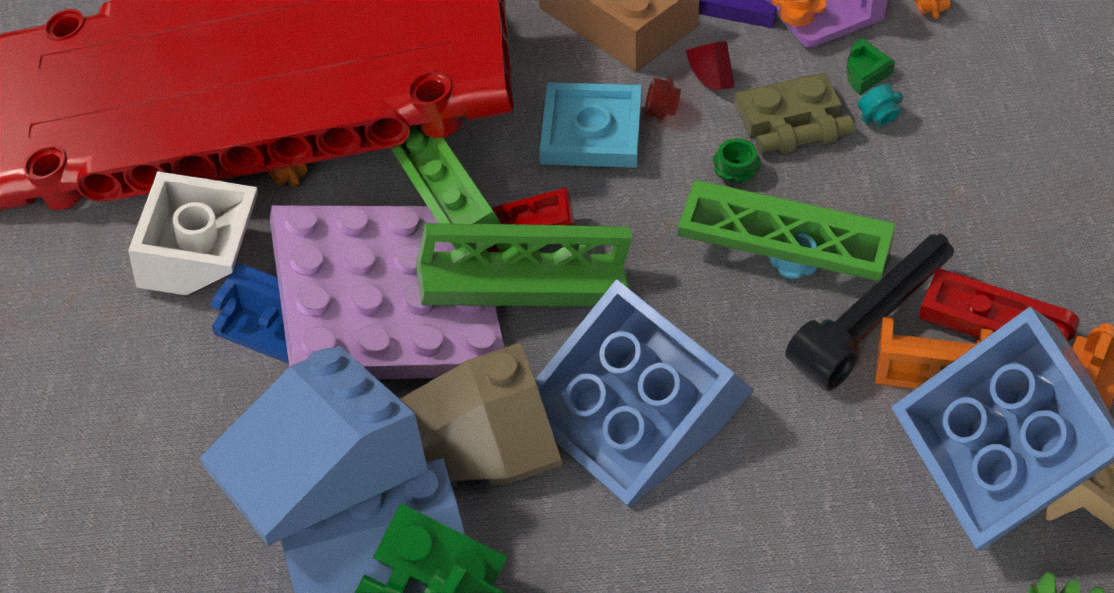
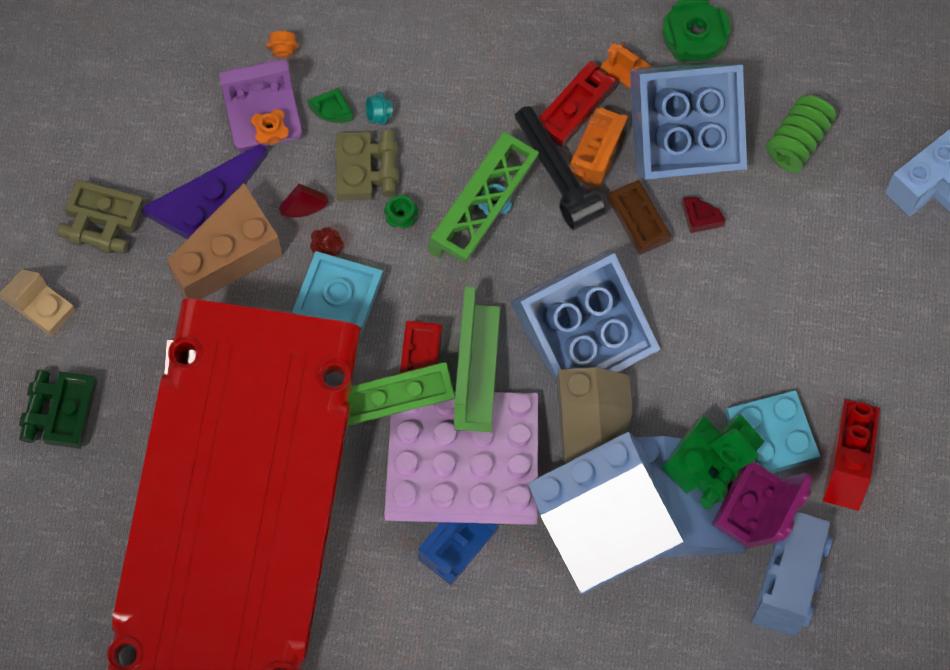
camera: 80 degrees left, 15 degrees up
white slope [128,172,258,295] -> none
none -> reddish brown plate [607,180,672,255]
none -> dark red tile [681,197,725,233]

